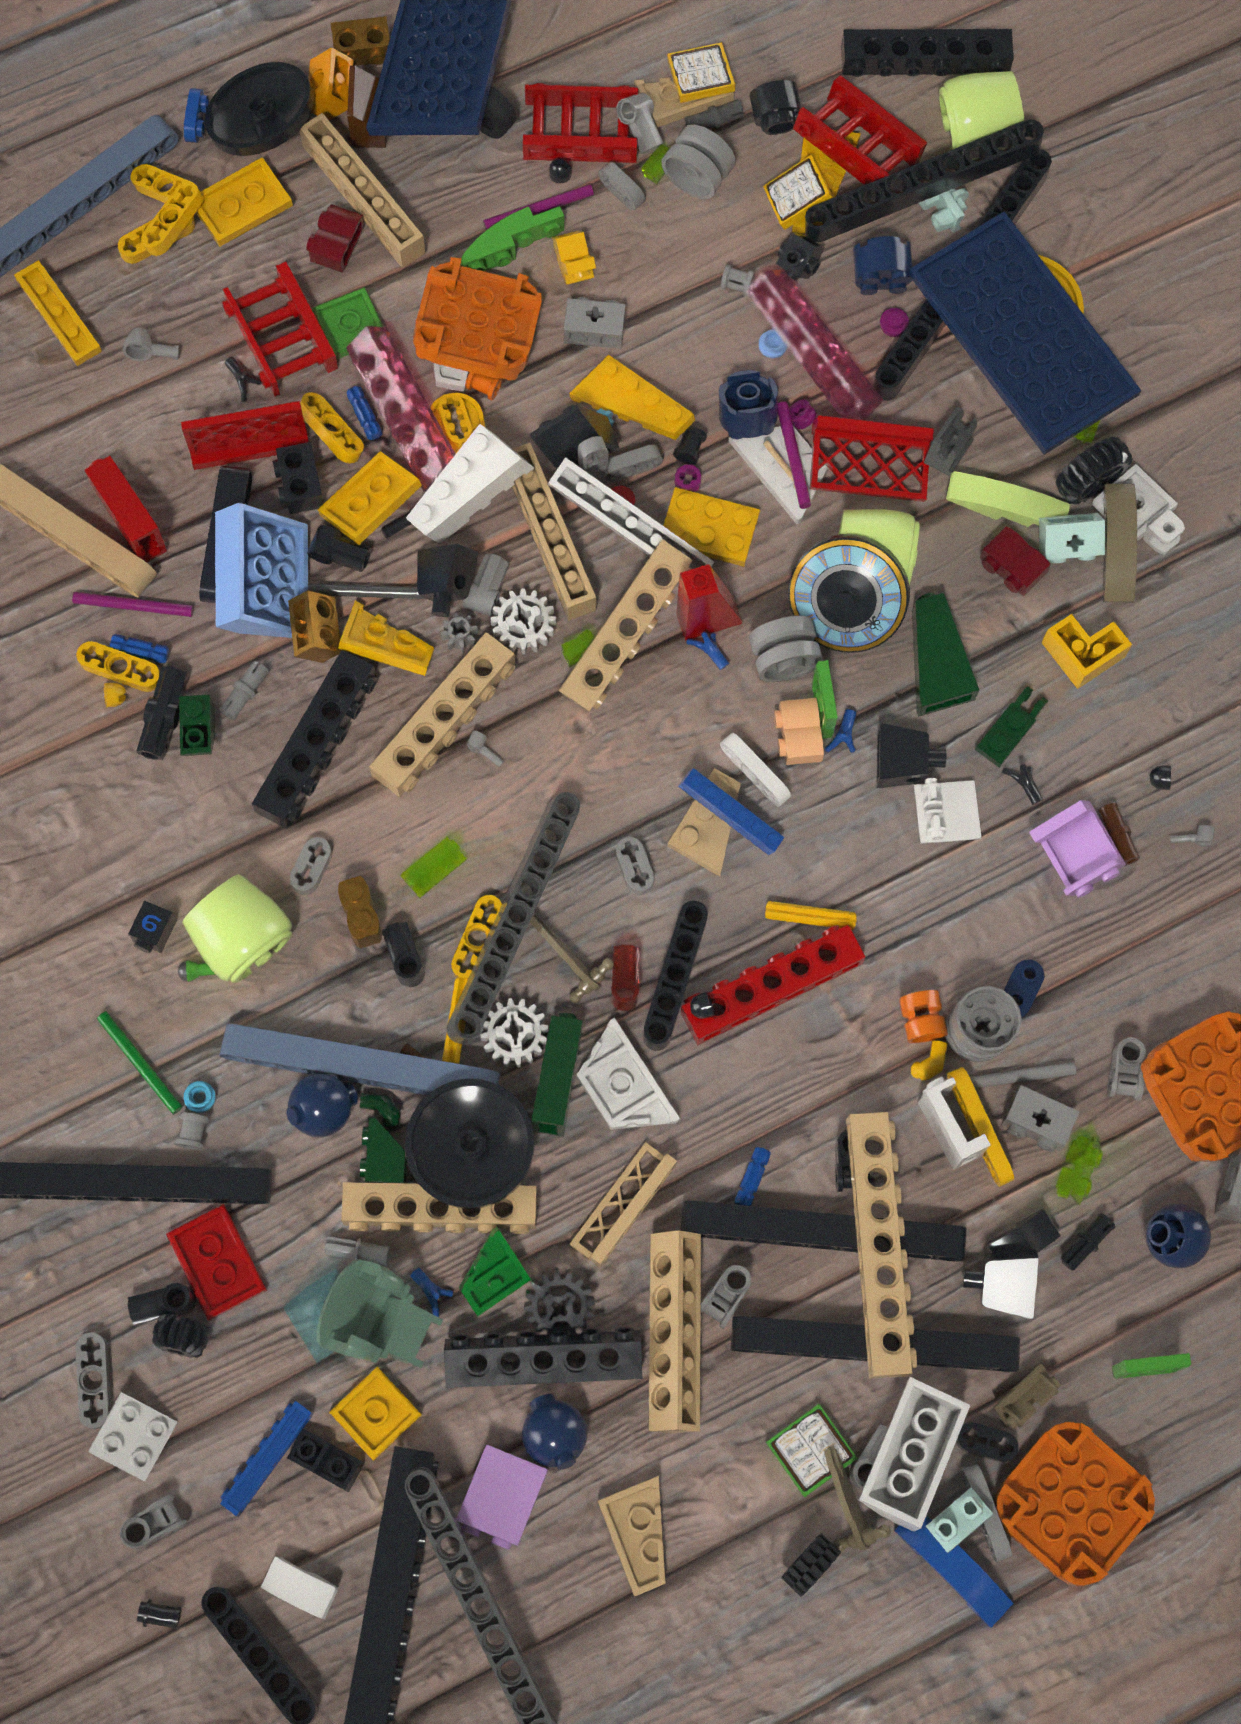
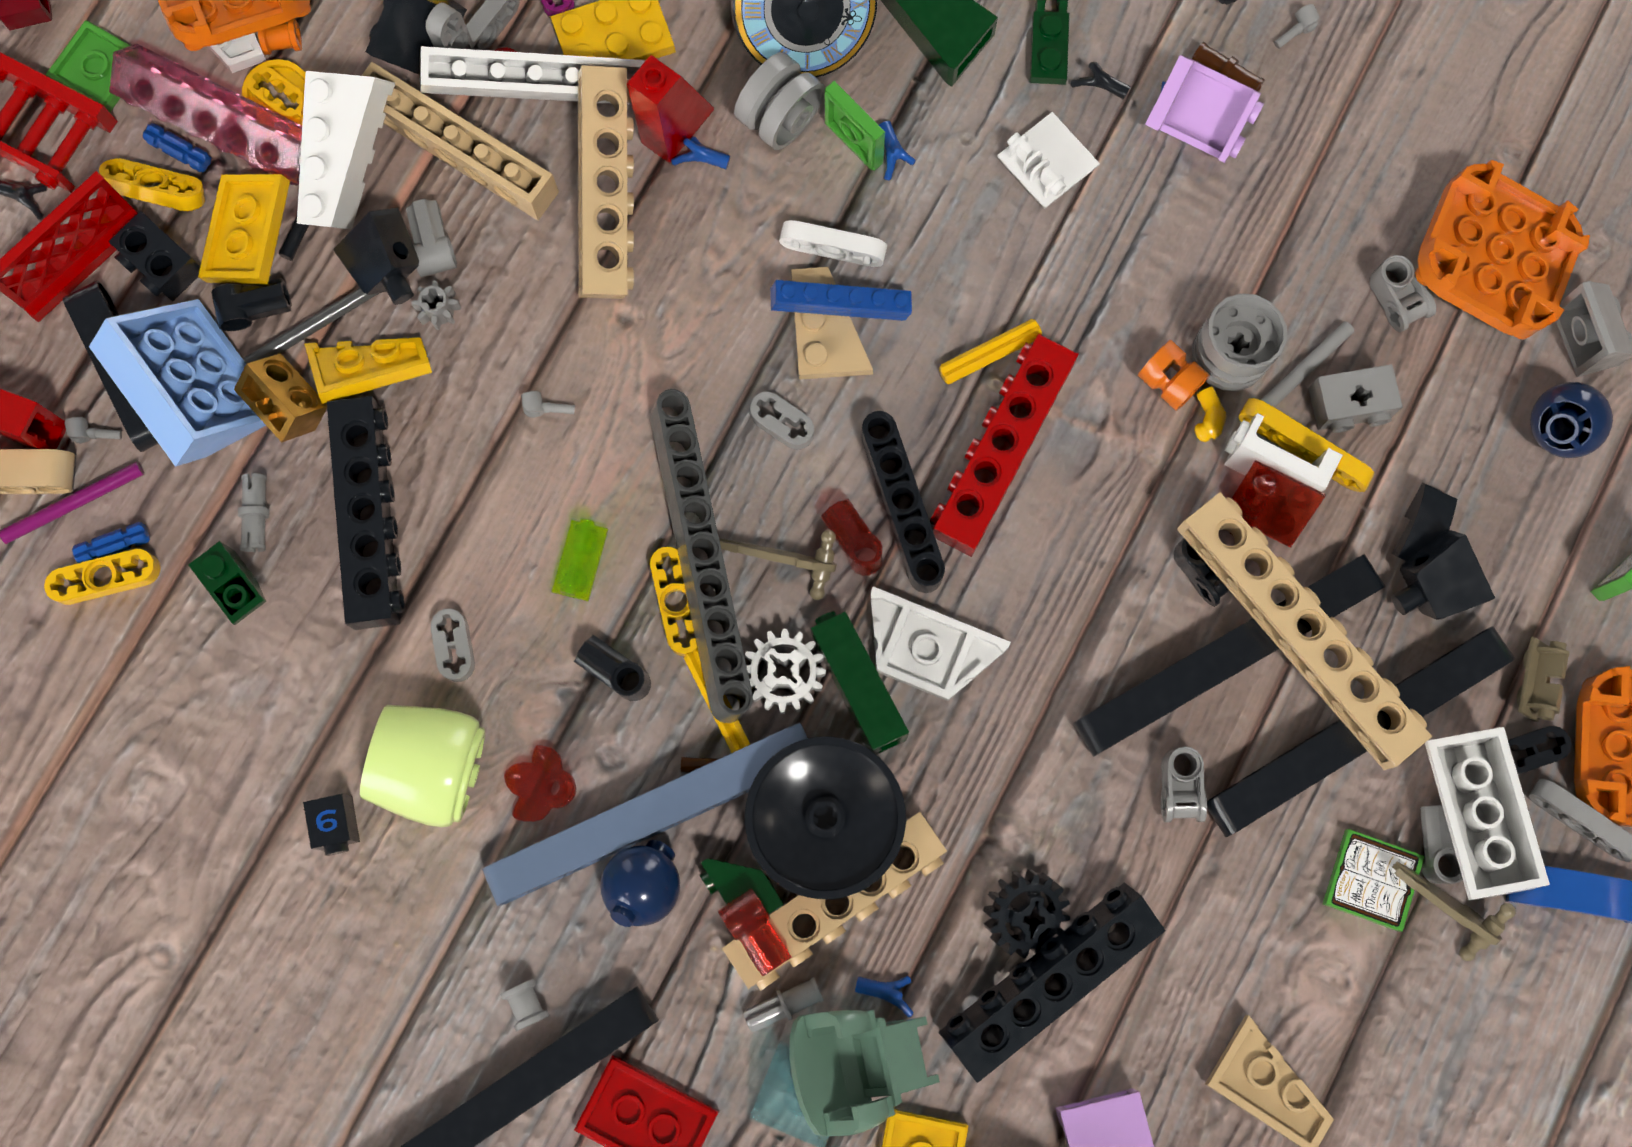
camera: 30 degrees left, 5 degrees up
green bar [97,1011,183,1115] -> none
yellow hinge [104,683,126,708] -> none
black piece [136,666,188,761] -> none
bright green piece [178,960,216,982] -> none
medium azure plate [184,1081,216,1113] -> none
pearl gold brick [338,876,382,949] -> none
dark green arm [360,1093,401,1128] -> none
tan brick [369,632,516,798] -> none
green wing [458,1227,531,1316] -> none
white gear [491,588,556,655] -> none
dark blue brick [522,1394,588,1470] -> none
clear neon green piece [561,629,595,667] -> none
tan fence [569,1142,677,1268] -> none
tan brick [649,1230,701,1433] -> none
black hinge [690,992,715,1019] -> none
blue axle [734,1147,771,1206] -> none
light nougat brick [774,698,824,765] -> none
black tyre [781,1533,841,1597] -> none
black torso [876,724,947,788] -> none
light aqua hips [926,1487,993,1553] -> none
dark blue plate [1004,960,1045,1018] -> none
clear neon green hinge [1055,1135,1103,1205] -> none
black axle [1061,1213,1116,1270] -> none
none -> light grey hand [65,417,122,444]
none -> clear red plate [504,745,576,822]
none -> clear red piece [718,888,792,976]
none -> clear red hinge [1230,460,1326,548]

